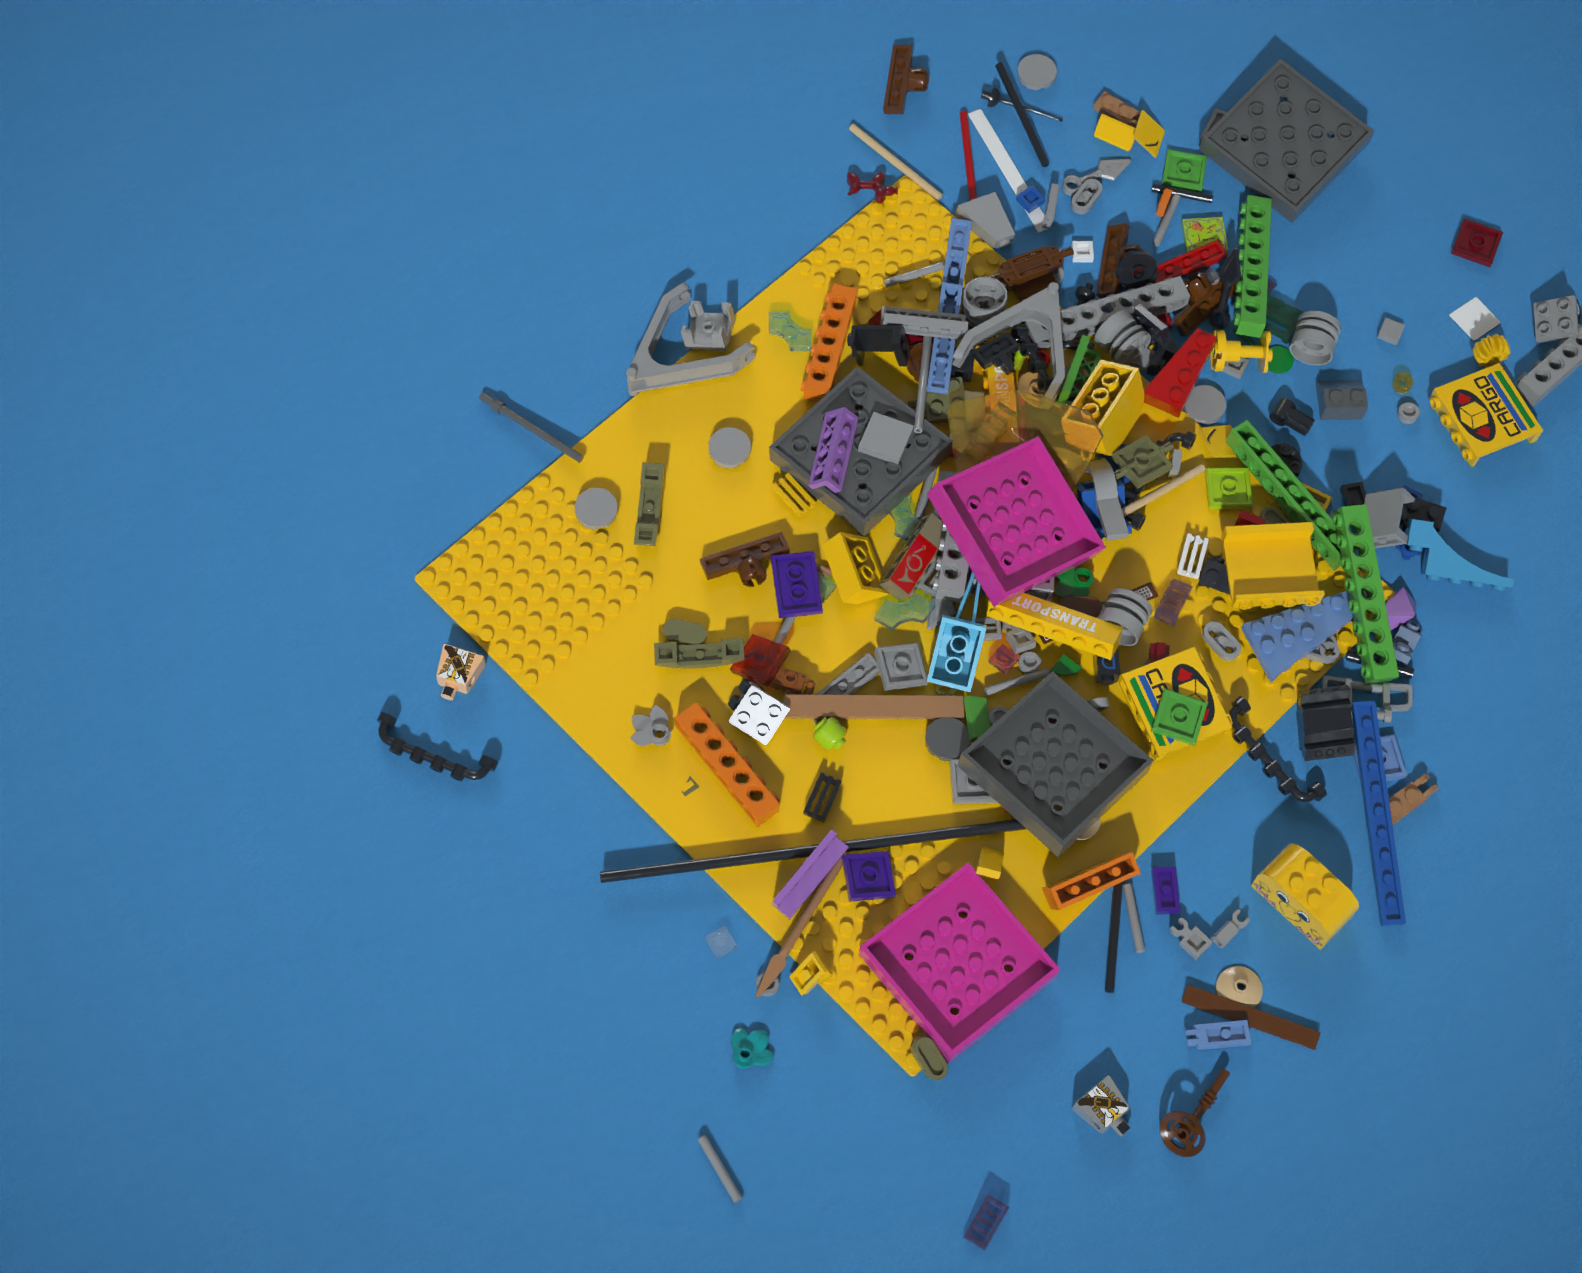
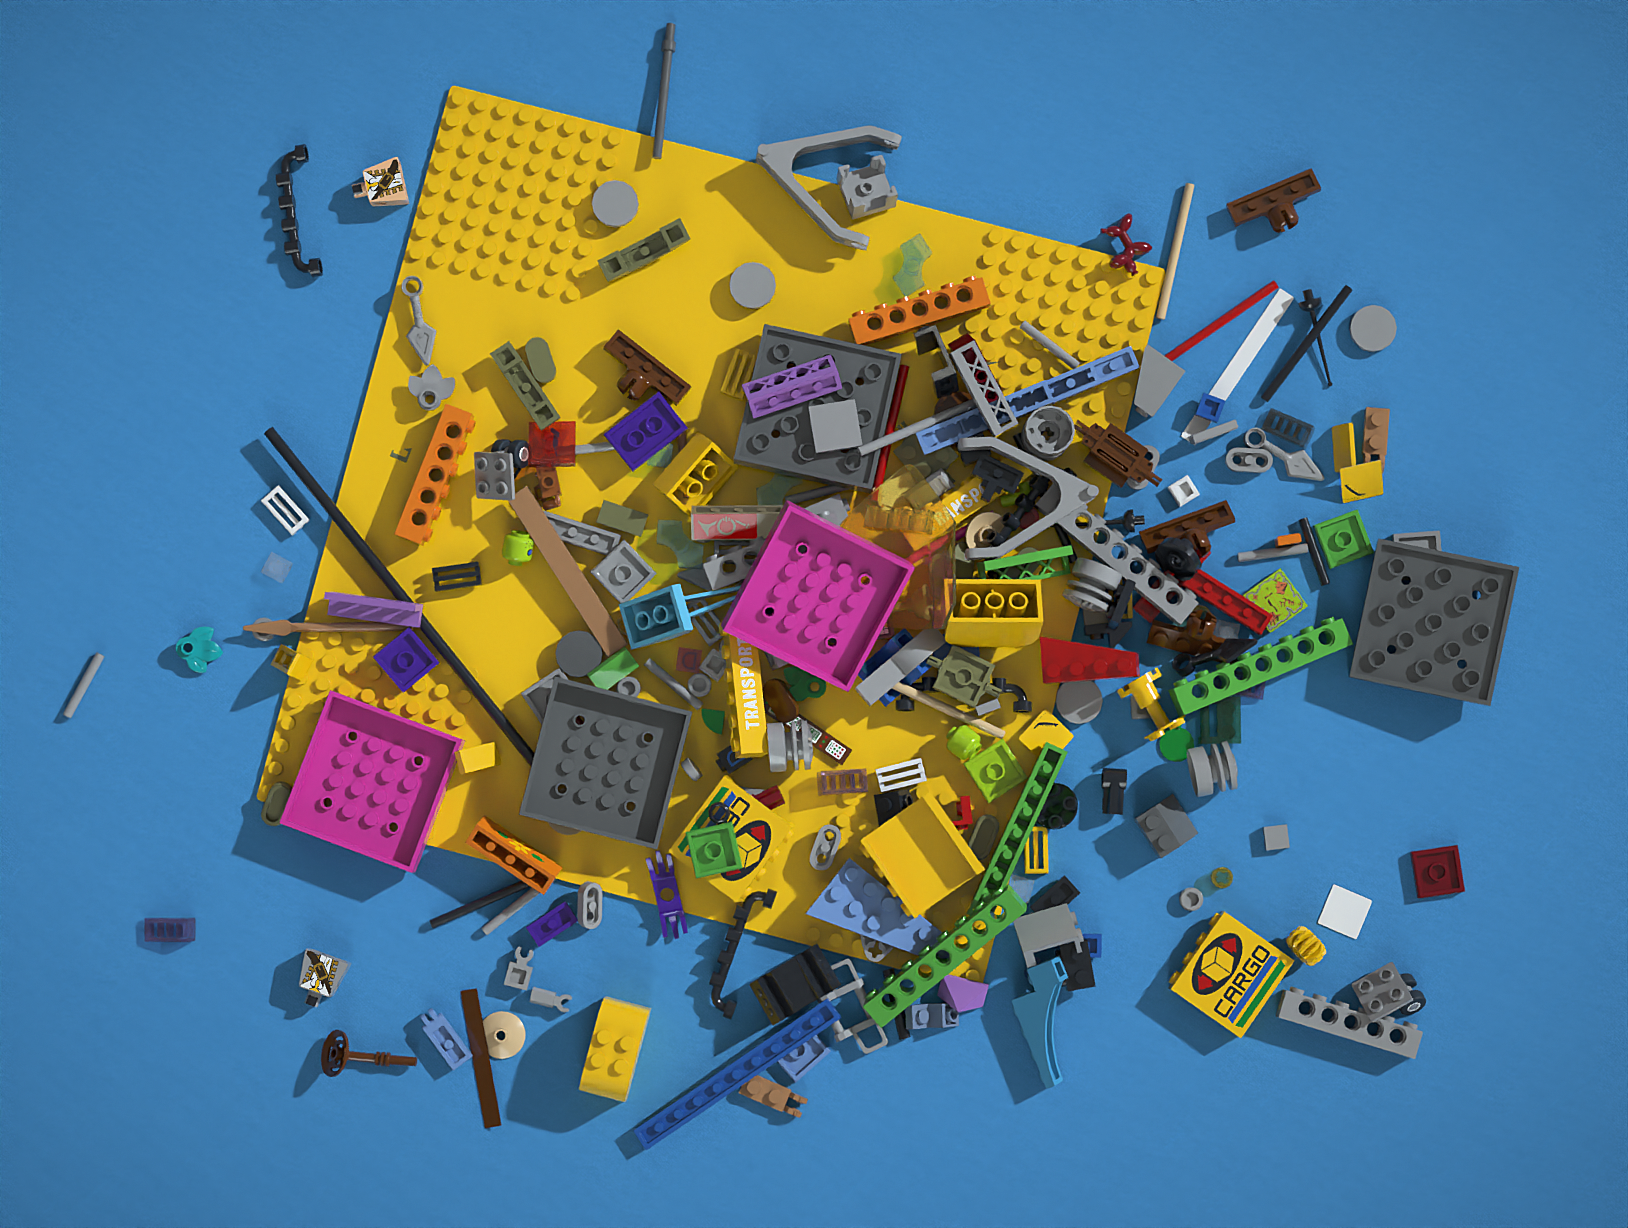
camera: 65 degrees right, 20 degrees up
none -> white tile [261,485,310,536]
none -> light grey piece [402,276,436,366]
none -> light grey plate [577,881,602,929]
none -> olive tile [596,500,648,537]
none -> dark purple piece [646,850,688,939]
none -> black piece [708,802,730,824]
none -> lime head [946,725,982,760]
none -> clear smoke slope [1261,408,1315,450]

